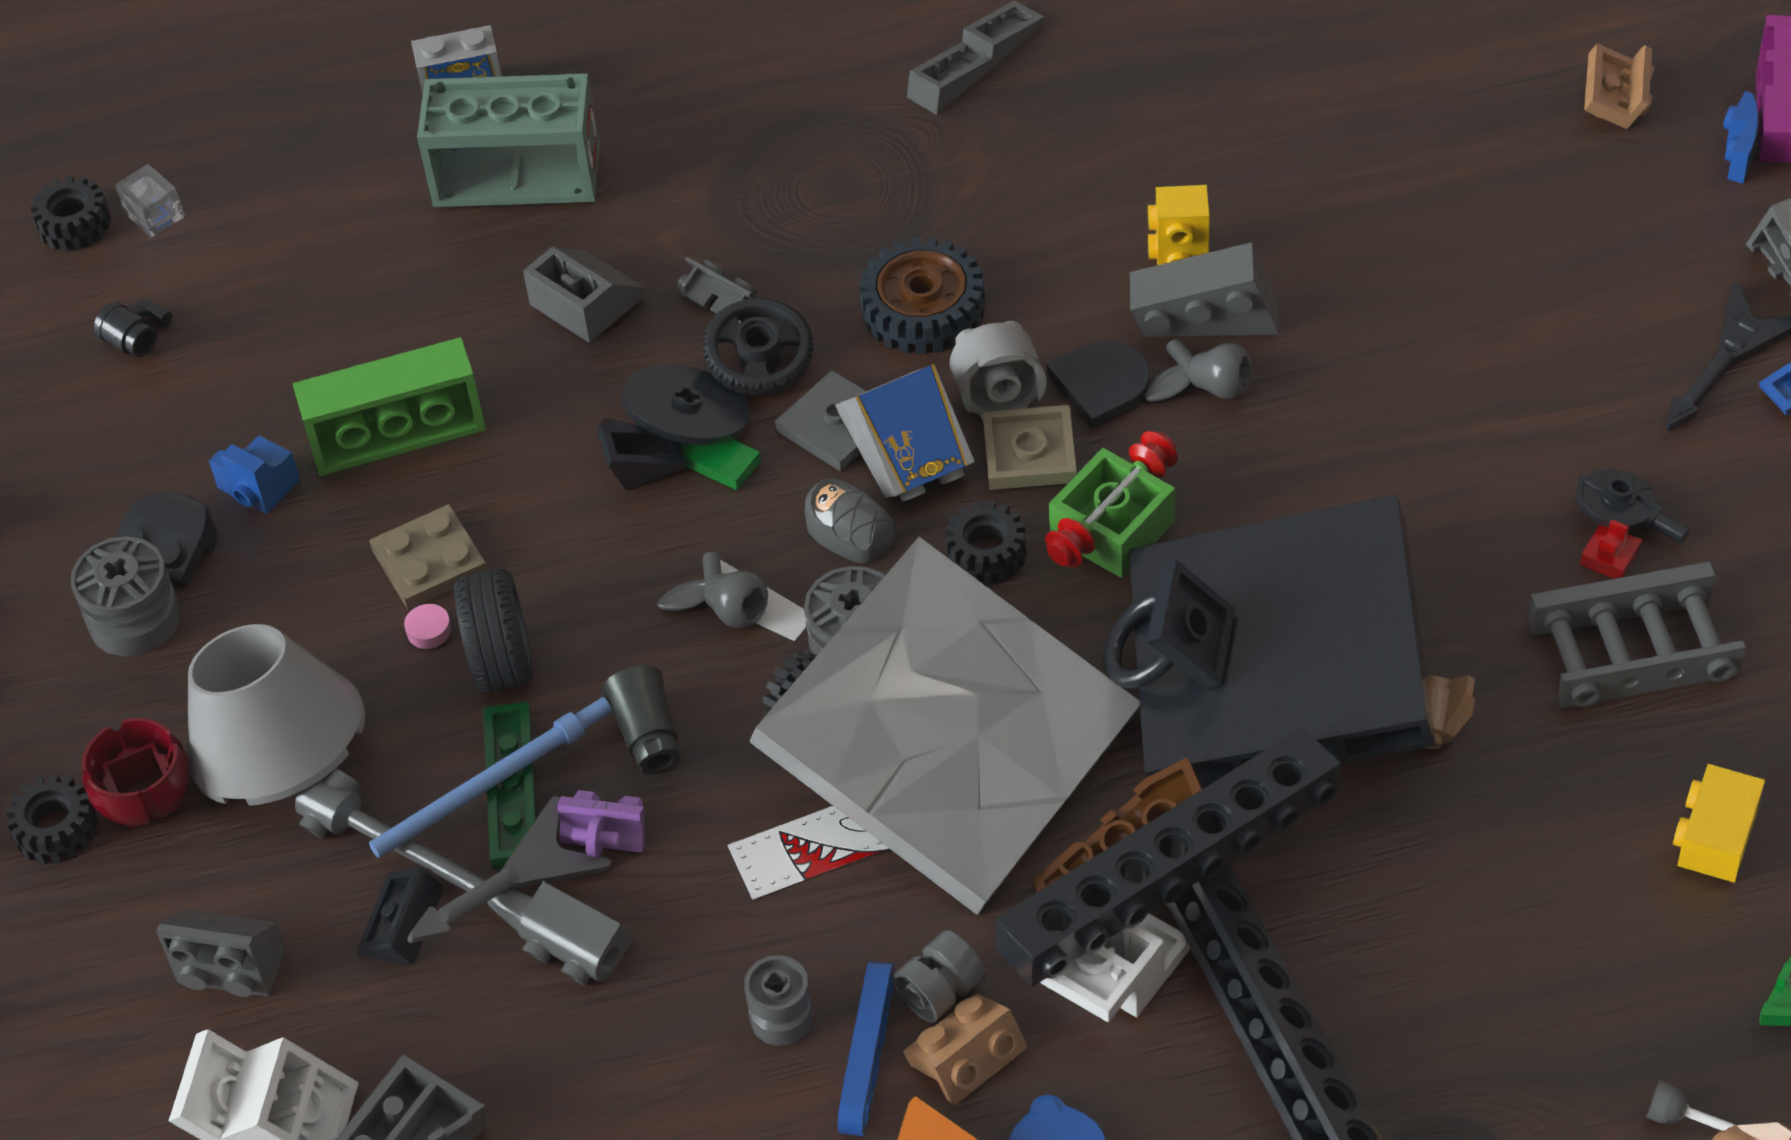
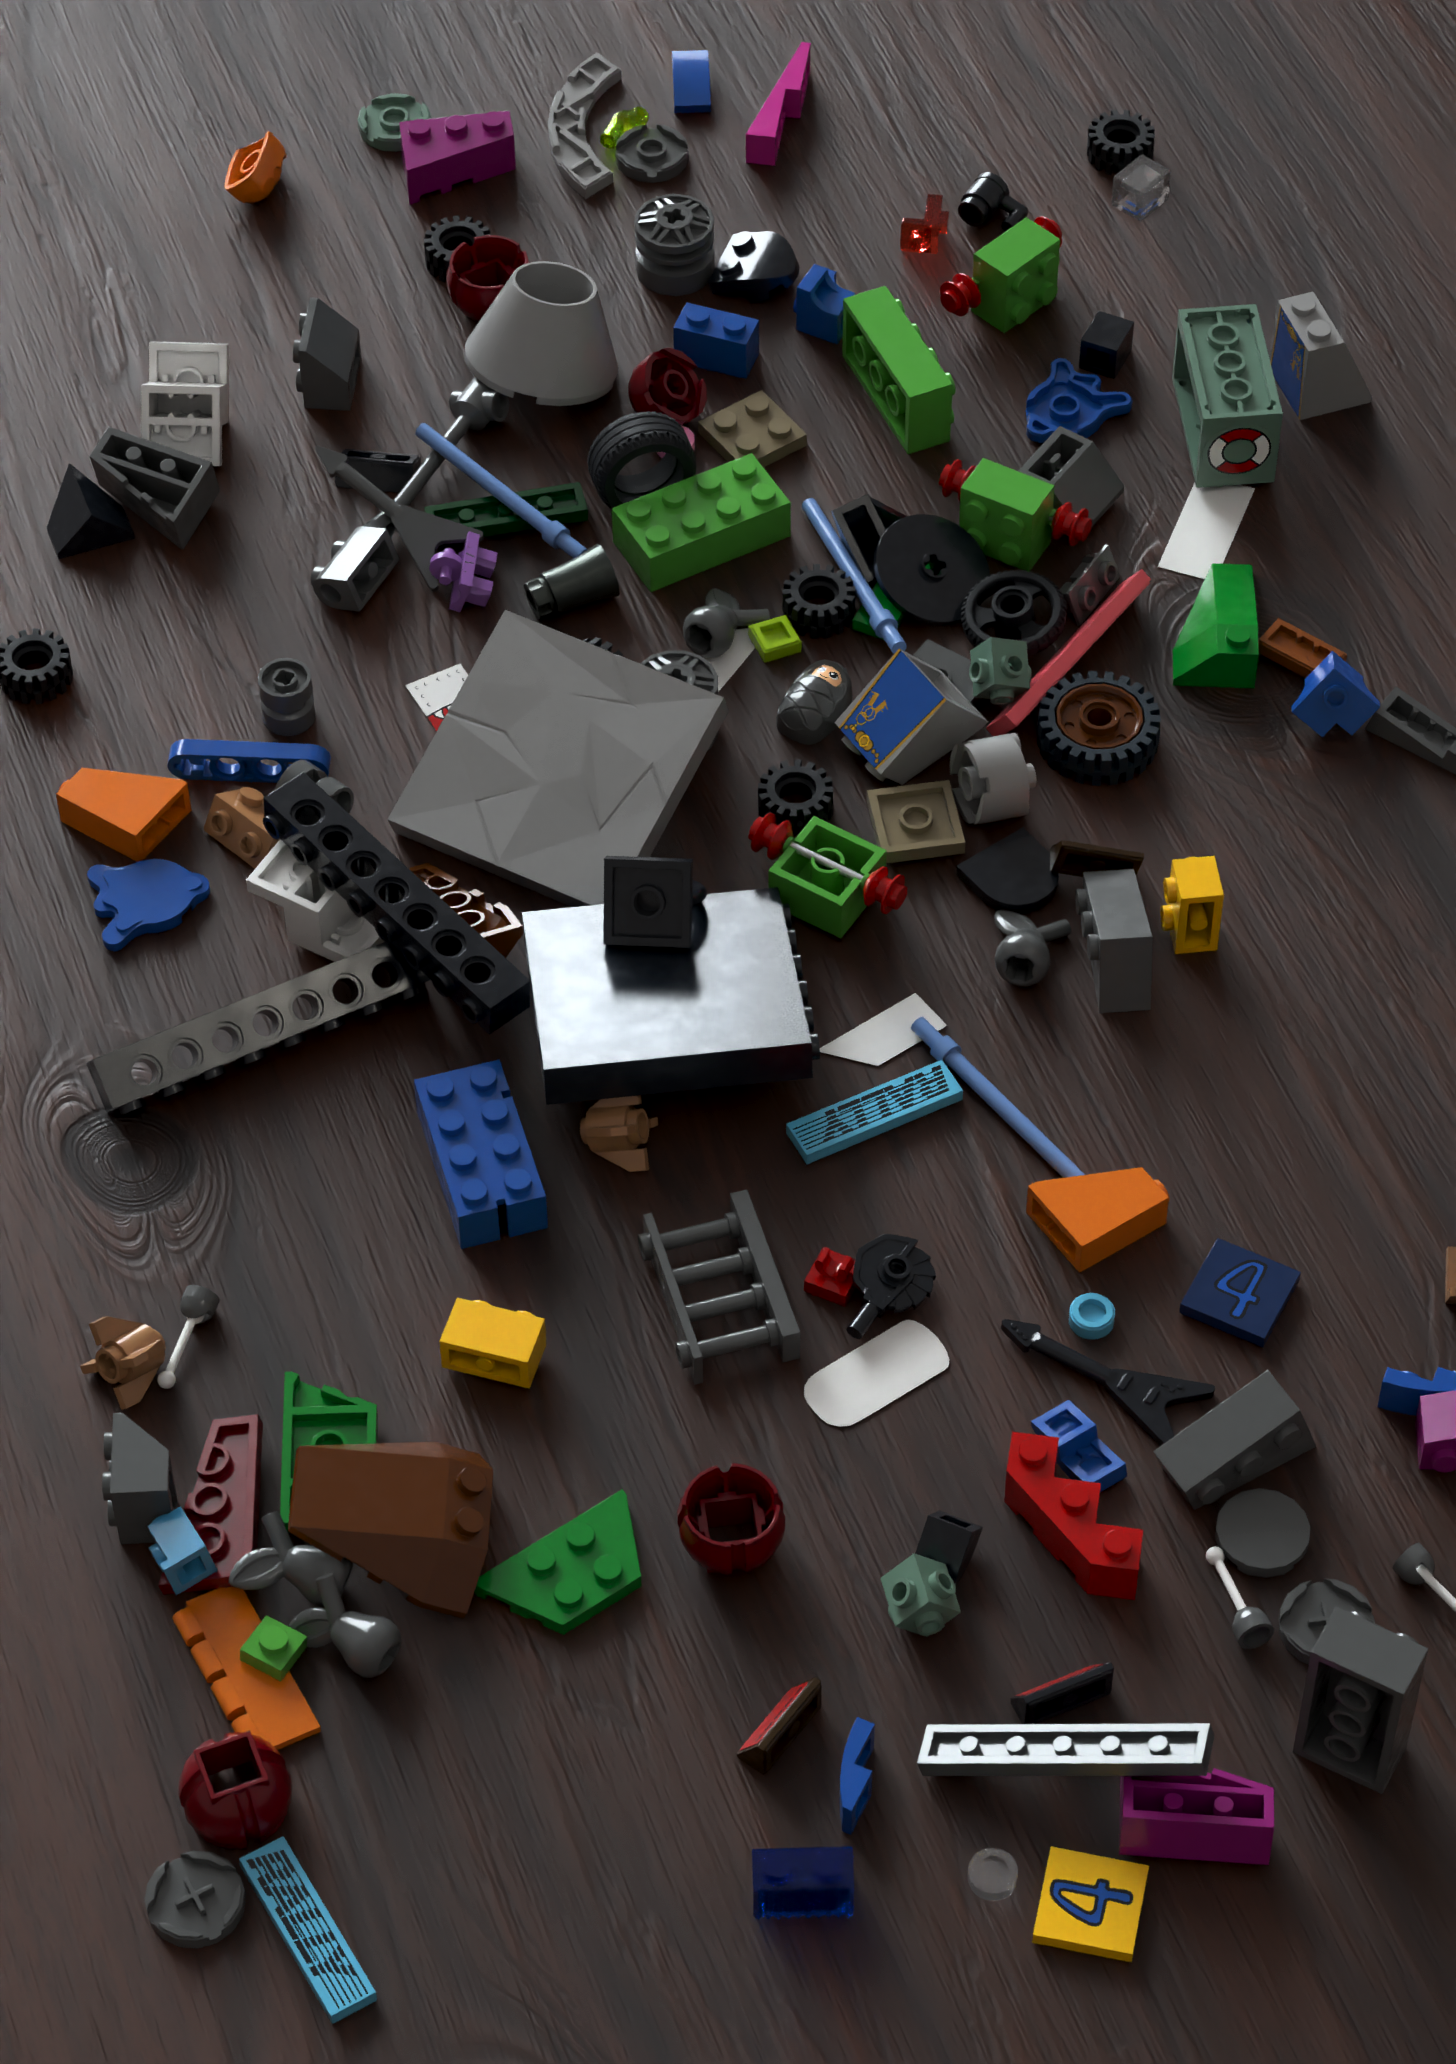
camera: 80 degrees right, 0 degrees up
none -> blue piece [414,1059,548,1249]
none -> bright green brick [612,453,791,592]
none -> dark red cylinder [628,348,707,426]
none -> blue brick [673,302,759,379]
none -> lime tile [748,615,802,663]
none -> black tyre [782,564,855,639]
none -> medium azure tile [786,1060,963,1164]
none -> medium blue bar [802,498,907,654]
none -> white sticker [804,1320,950,1427]
none -> white sticker [820,993,947,1066]
none -> clear red bracket [900,194,949,254]
none -> medium blue bar [911,1017,1085,1178]
none -> bright green brick [939,458,1092,572]
none -> bright green brick [940,216,1062,333]
none -> sand green brick [969,637,1032,705]
none -> coral tile [986,569,1151,736]
none -> blue tile [1026,358,1132,443]
none -> orange slope [1026,1167,1170,1273]
none -> dark brown slope [1050,840,1144,877]
none -> medium azure tile [1069,1293,1115,1340]
none -> black brick [1079,311,1134,379]
none -> white sticker [1158,483,1255,579]
none -> green wedge [1172,563,1259,688]
none -> dark blue tile [1179,1238,1301,1347]
none -> dark orange plate [1258,618,1347,678]
none -> blue brick [1291,651,1380,737]

